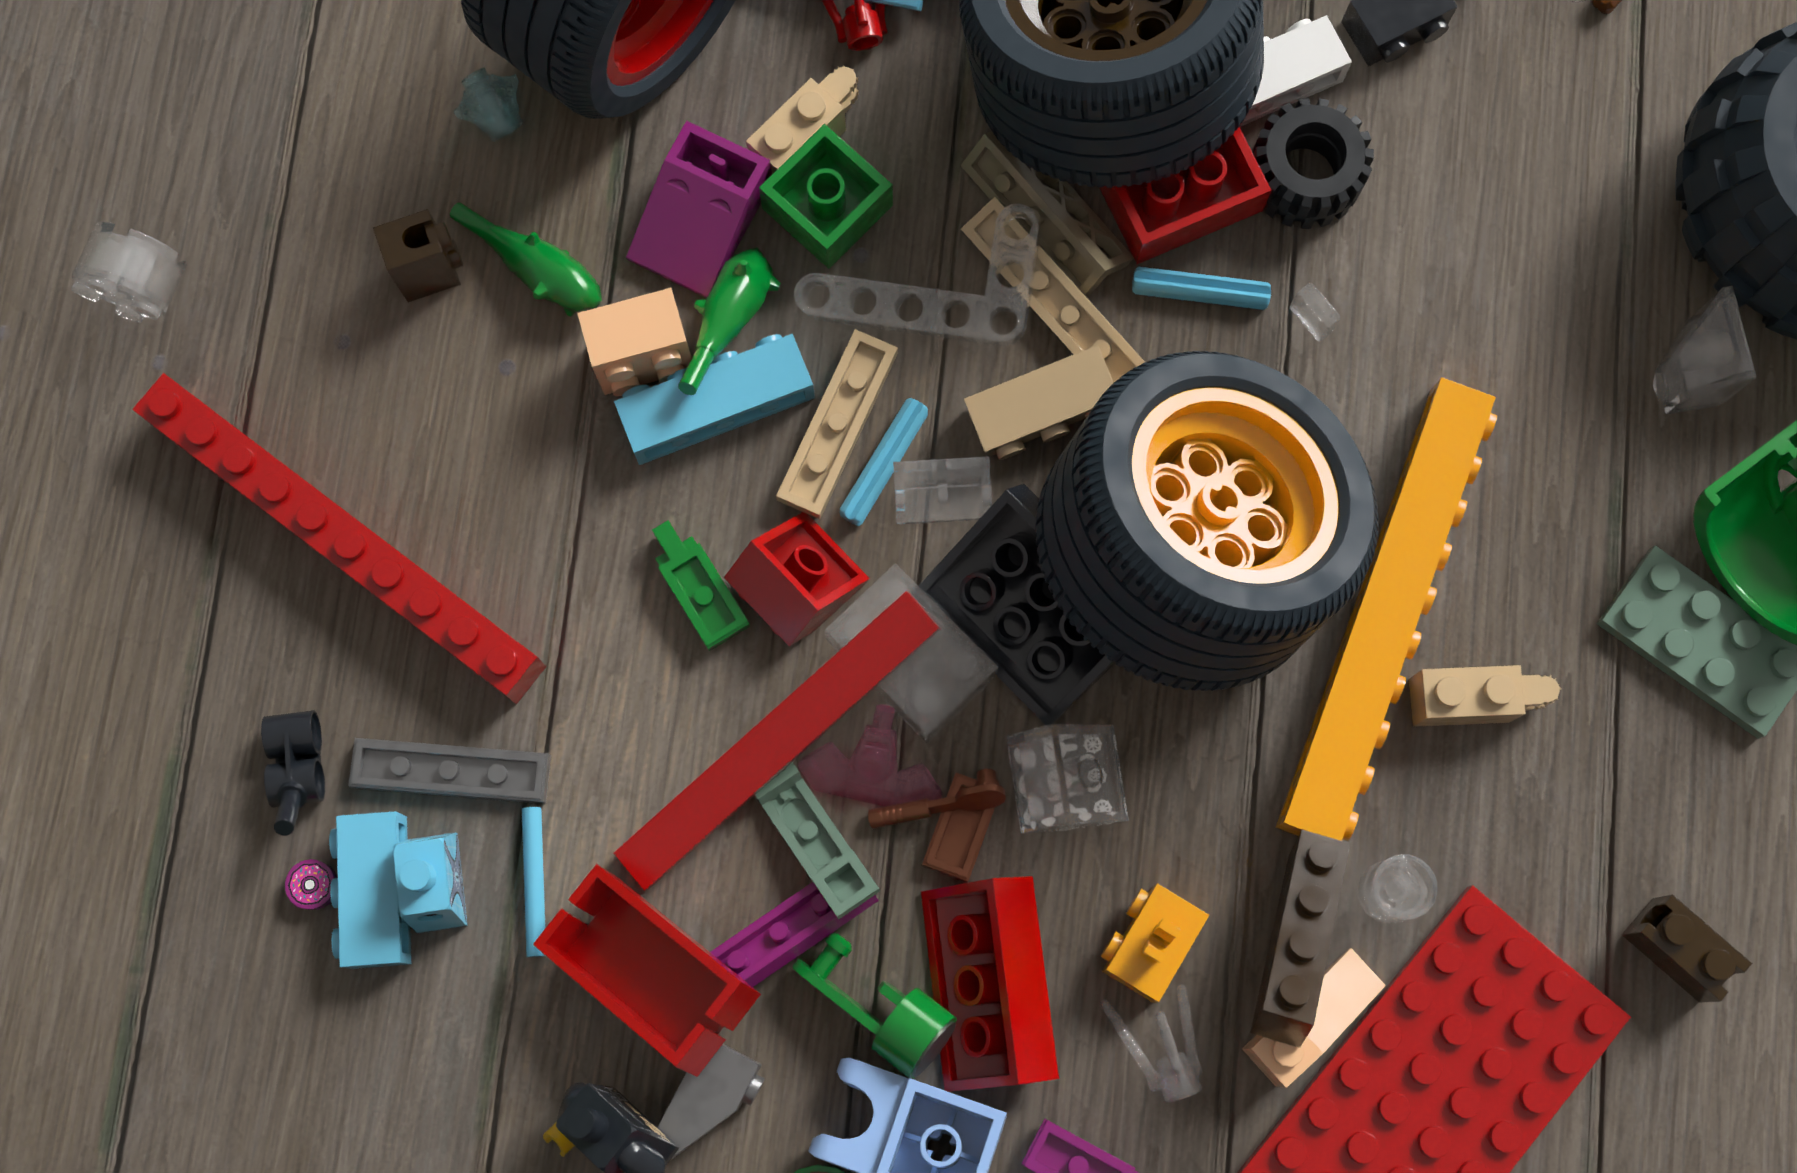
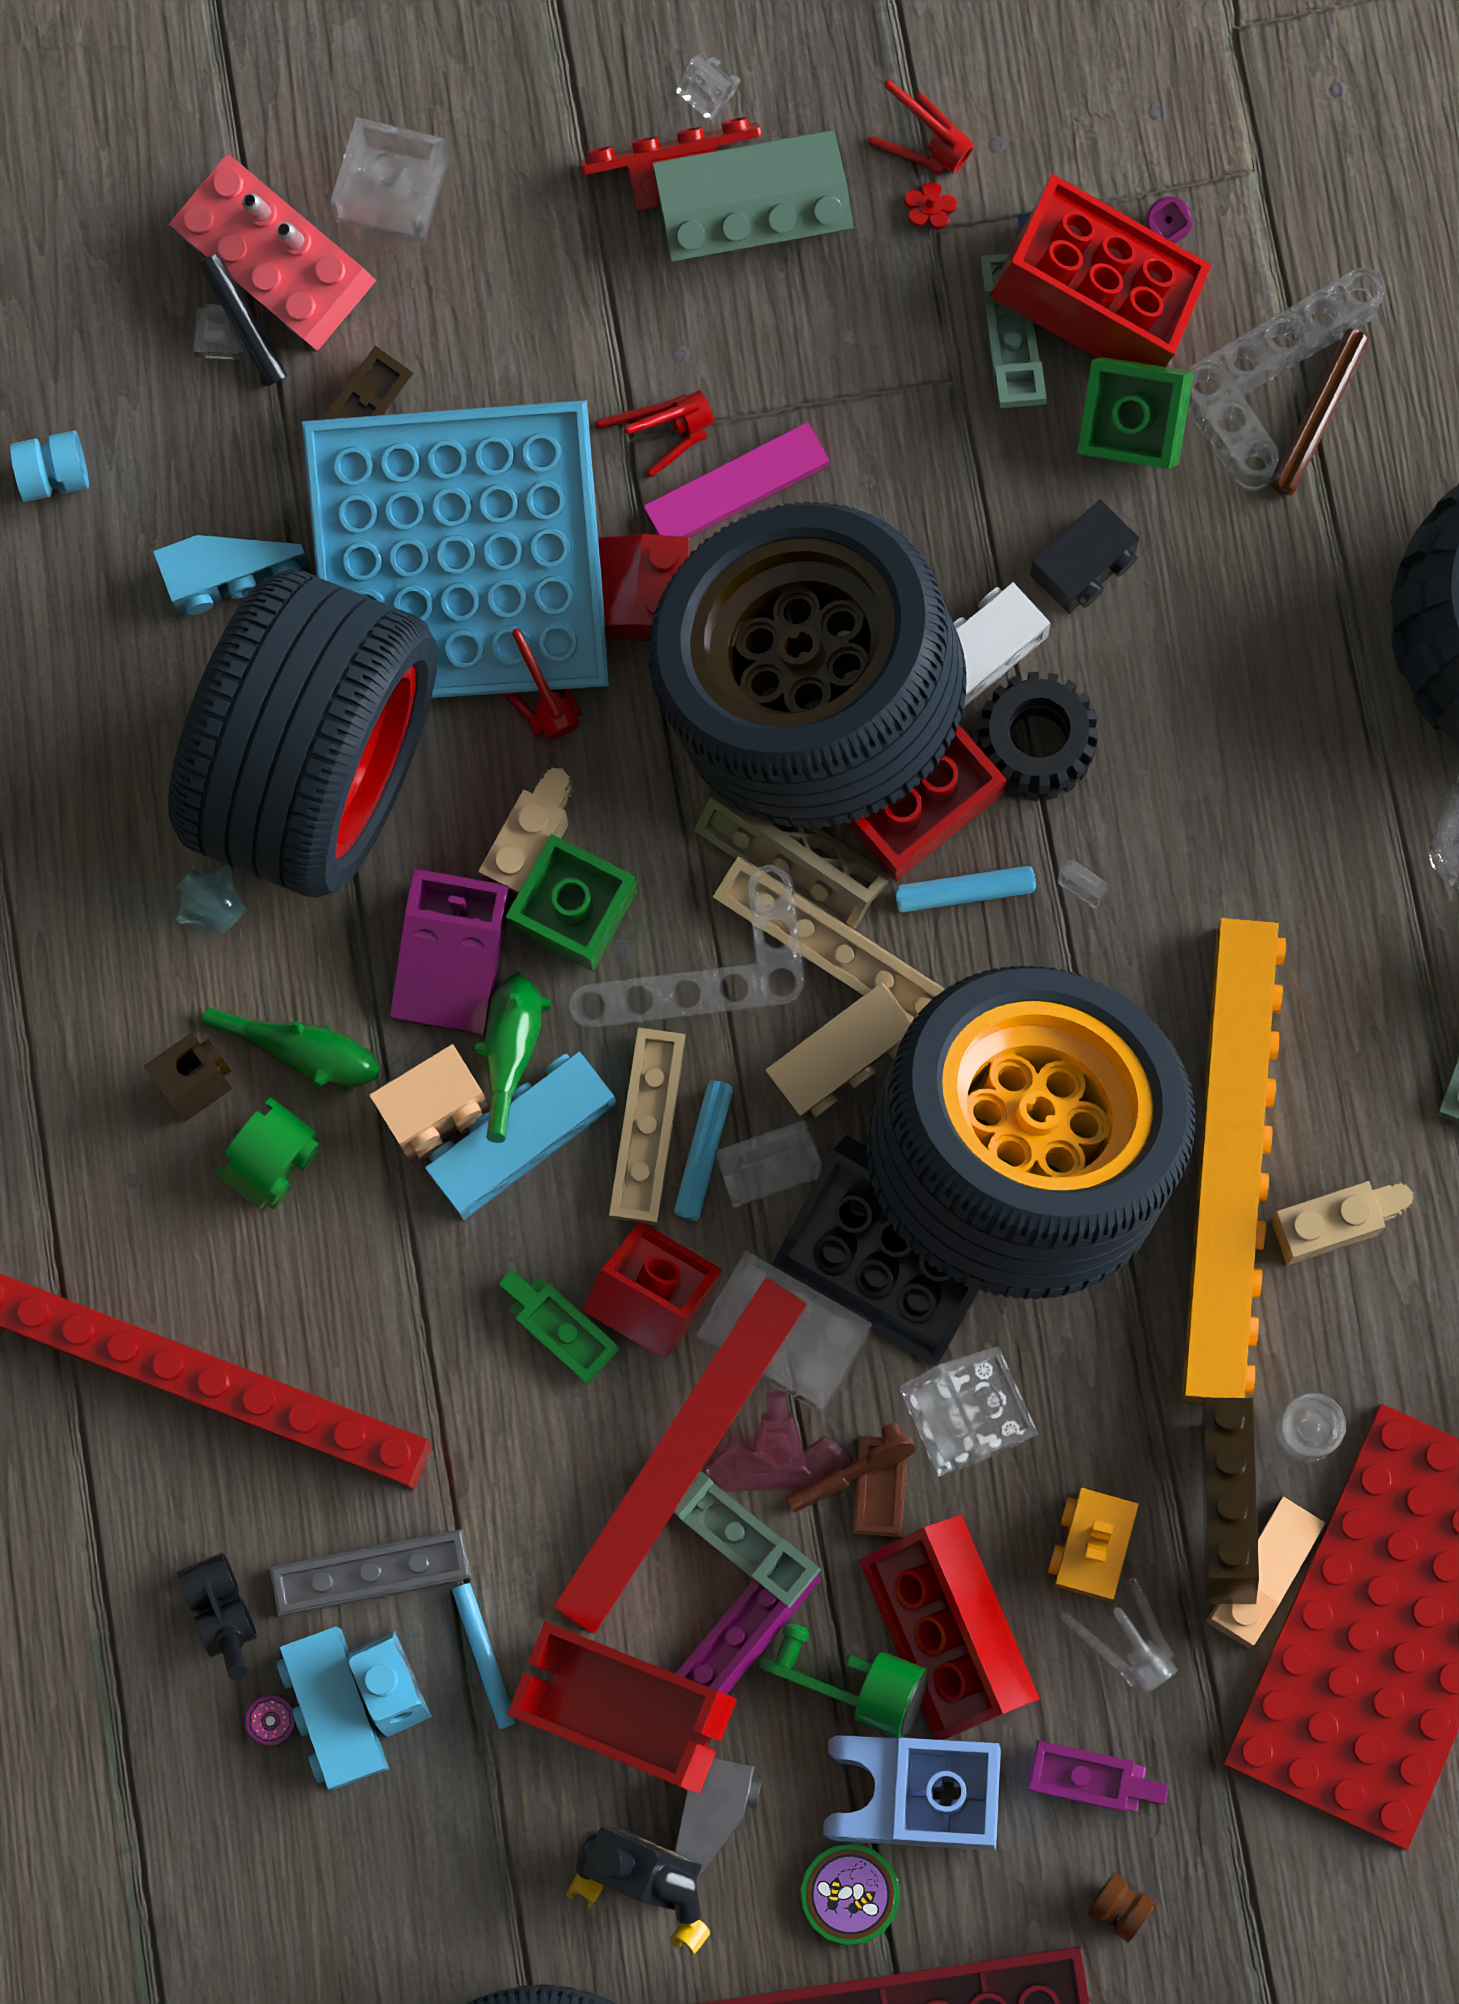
camera: 10 degrees left, 0 degrees up
none -> green brick [213,1098,320,1210]

